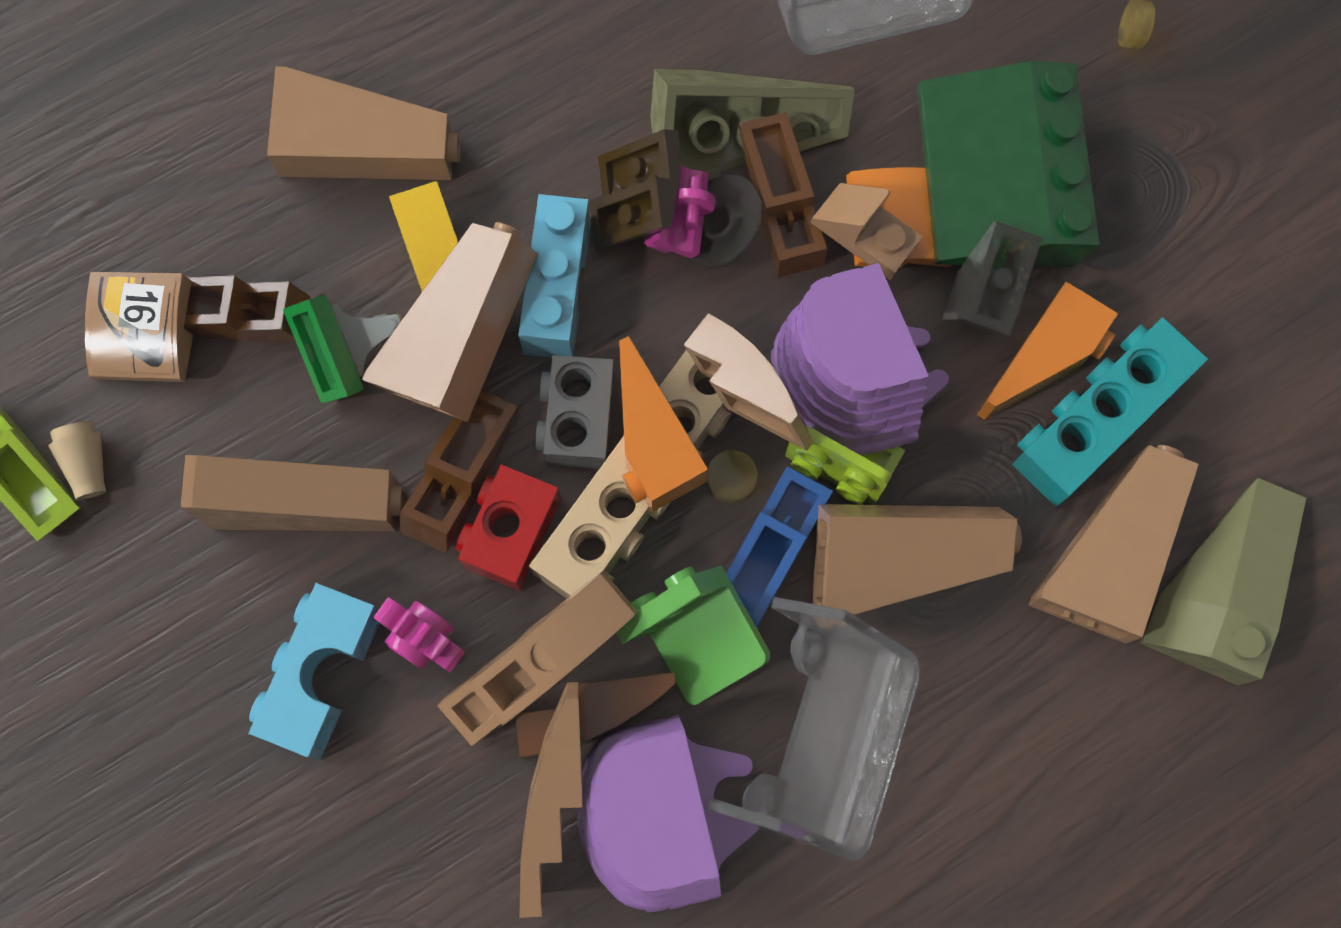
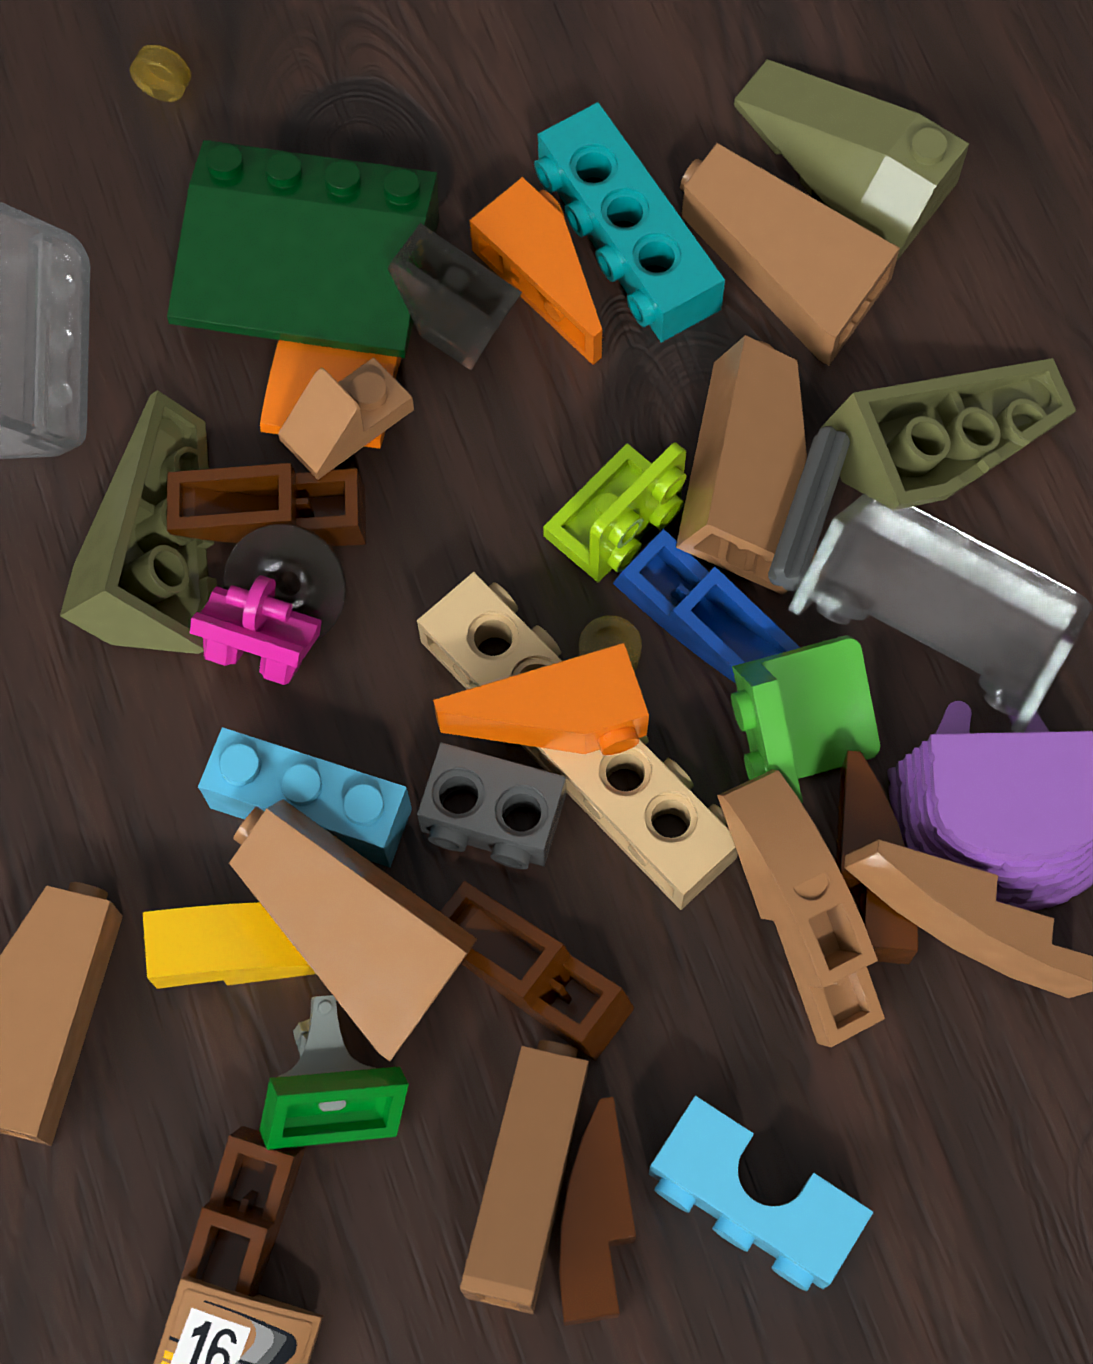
camera: 75 degrees left, 5 degrees down
dark pink gear [373,597,465,672] -> none
red brick [456,465,562,591] -> none
dark brown slope [589,129,680,250] -> none
slope [684,313,814,451] -> none
medium lavender piece [771,263,949,456] -> none
none -> reddish brown slope [560,1097,636,1326]
none -> dark grey axle [768,426,850,591]
none -> olive wedge [820,358,1076,510]

